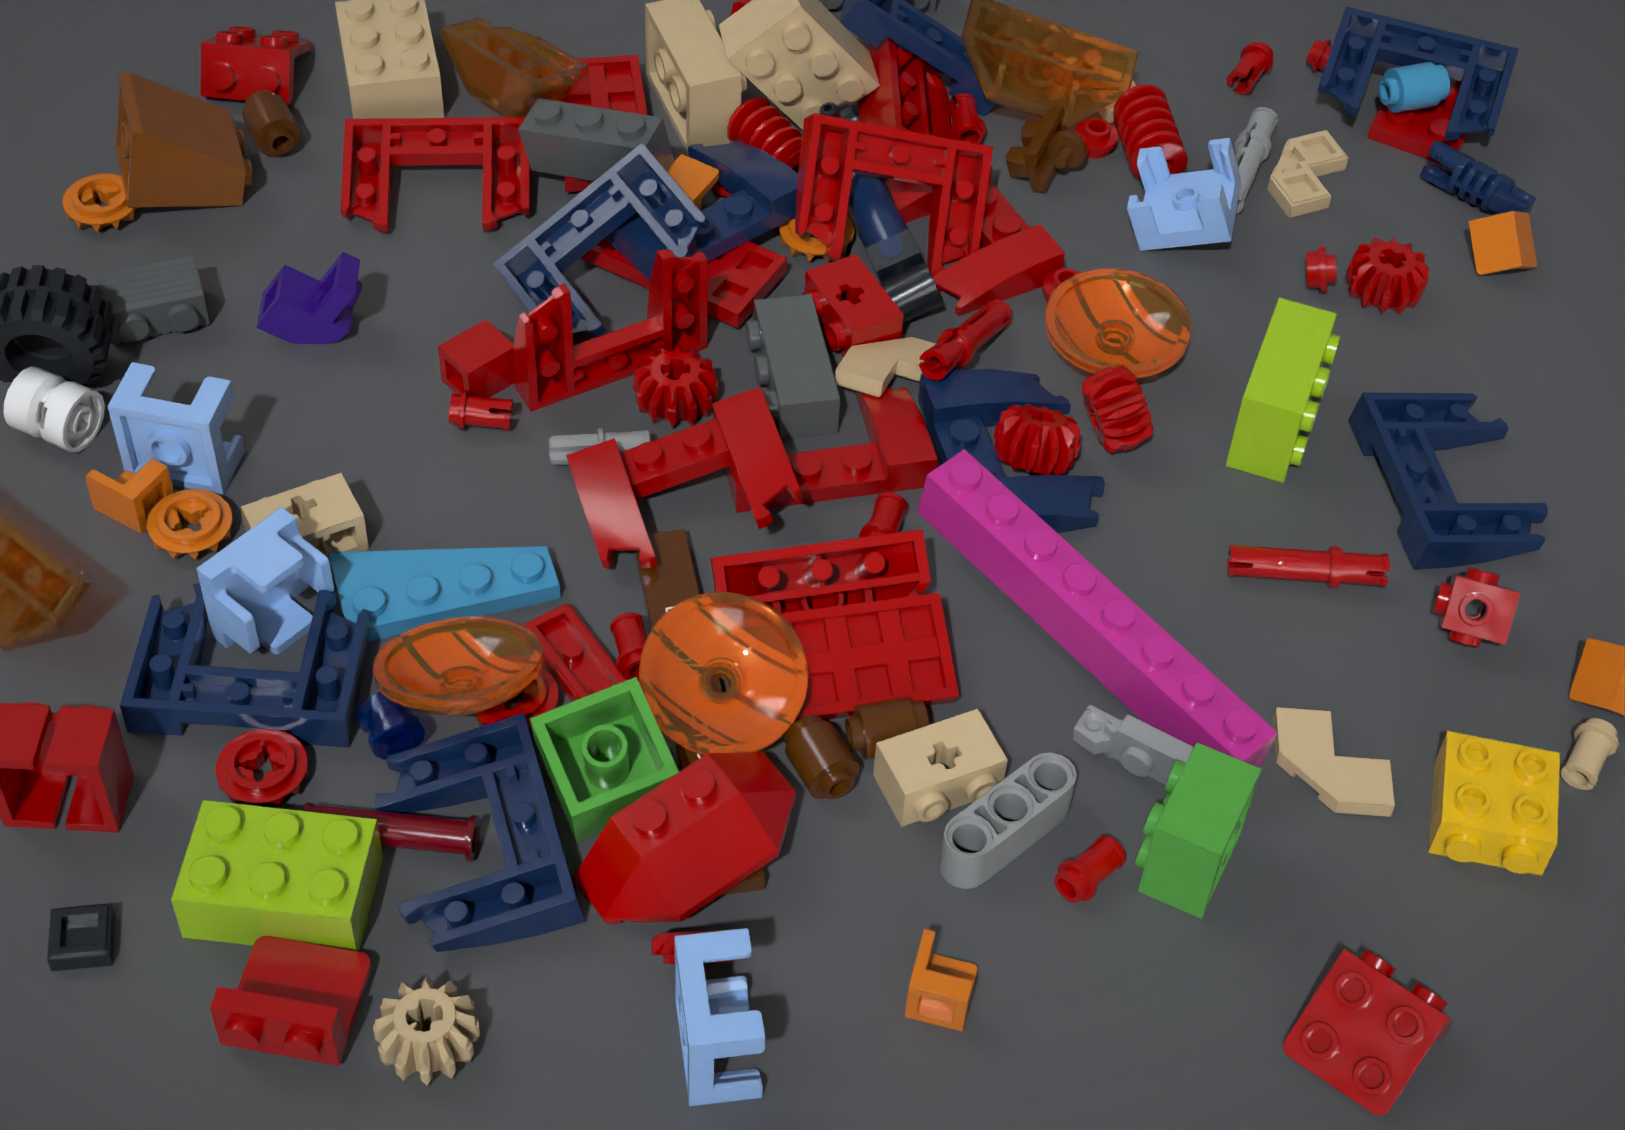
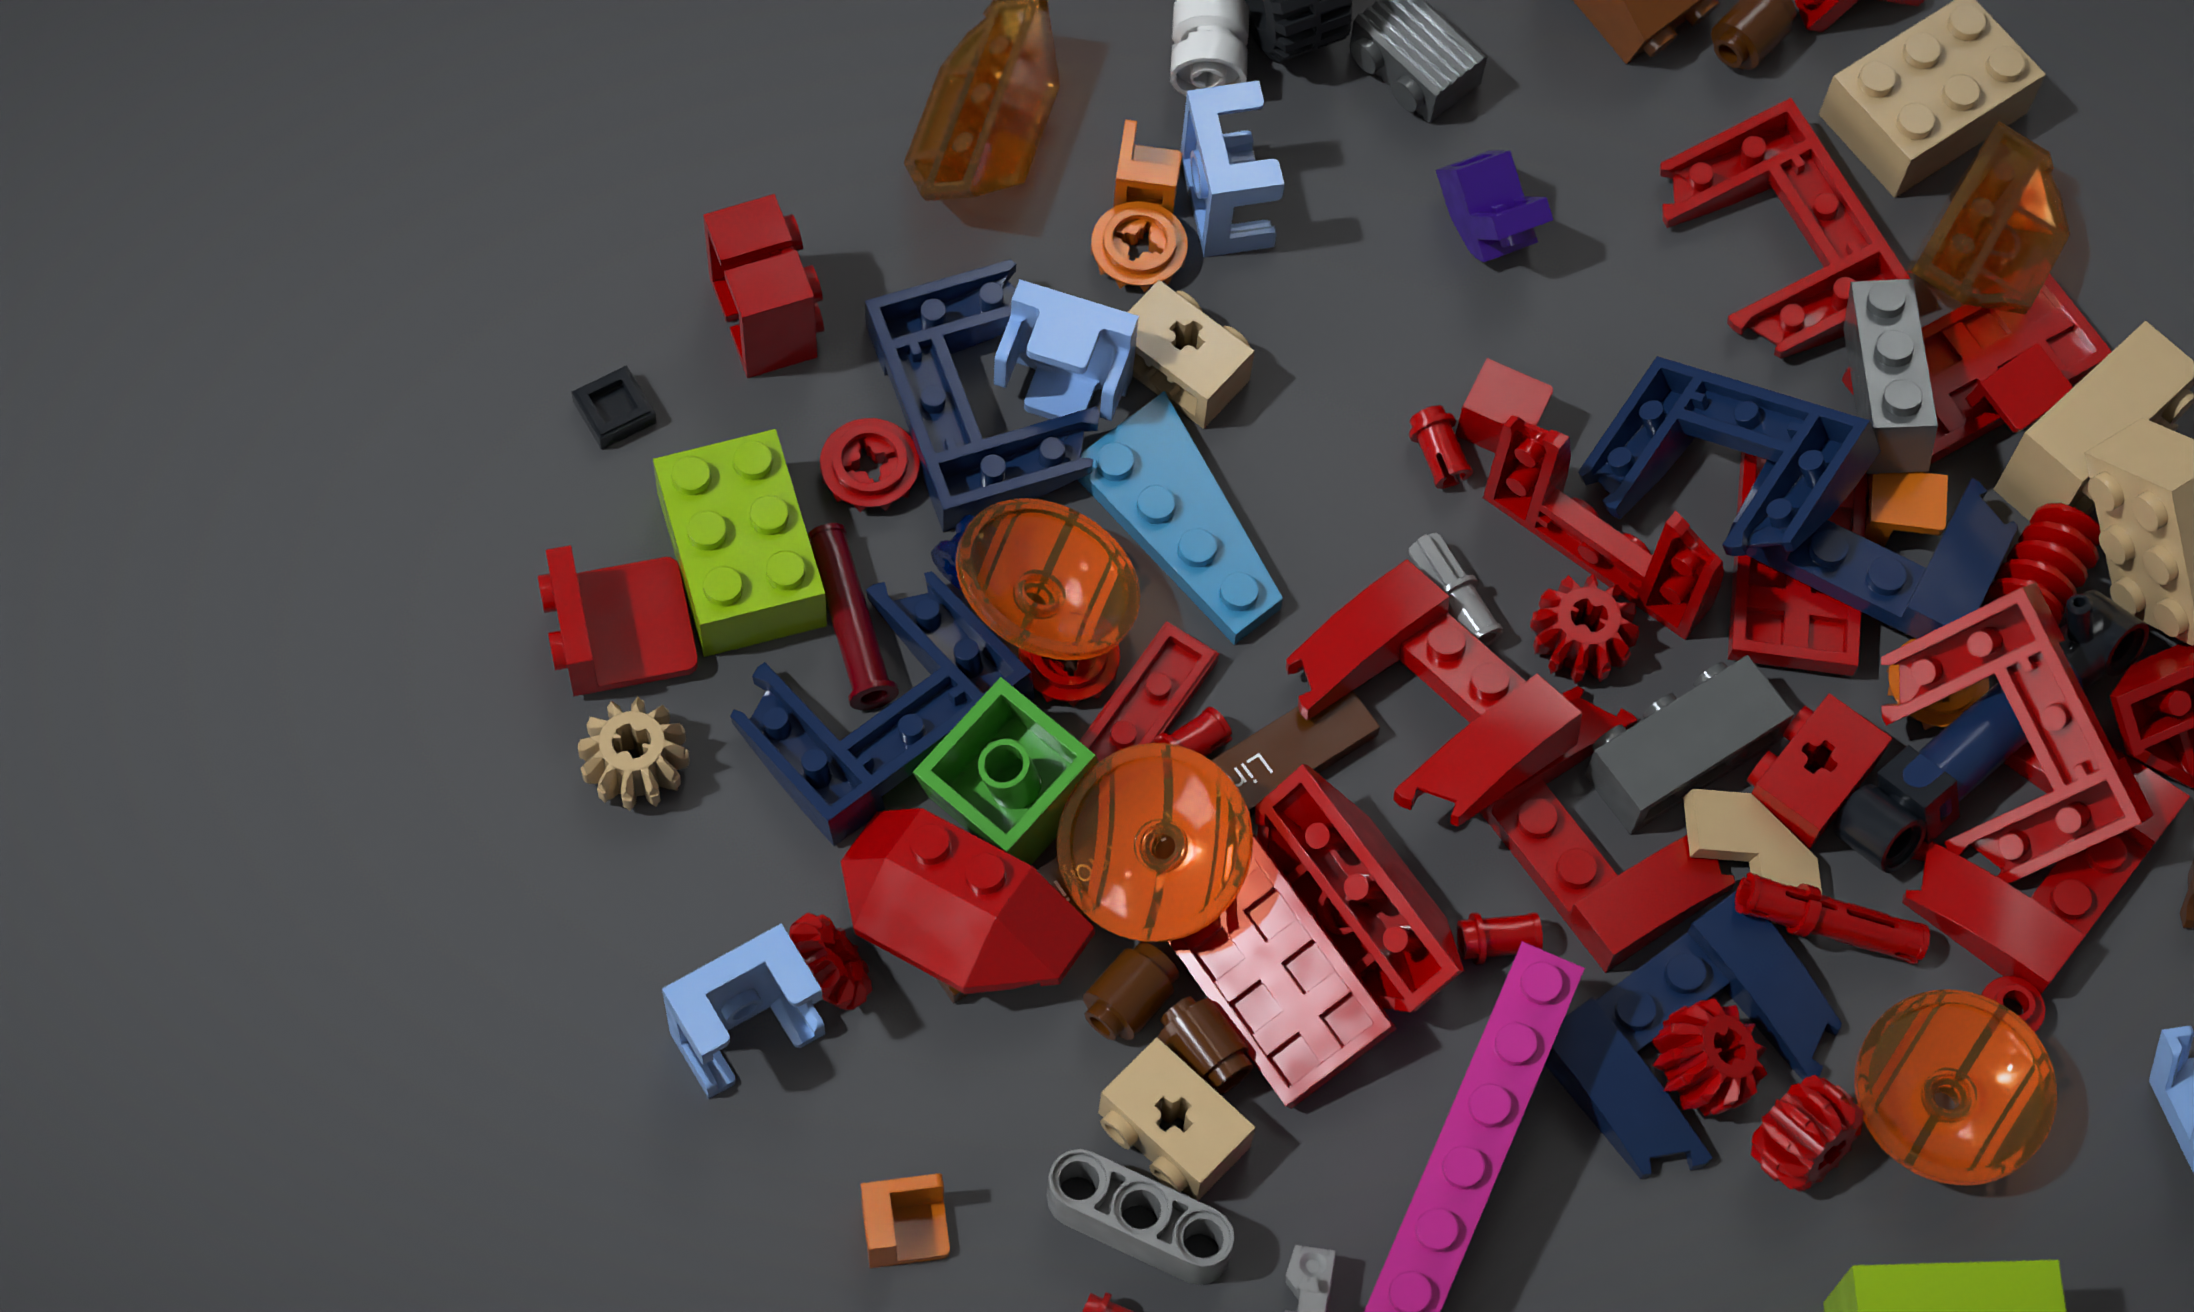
camera: 65 degrees right, 15 degrees up
none -> red panel [1965,341,2073,433]

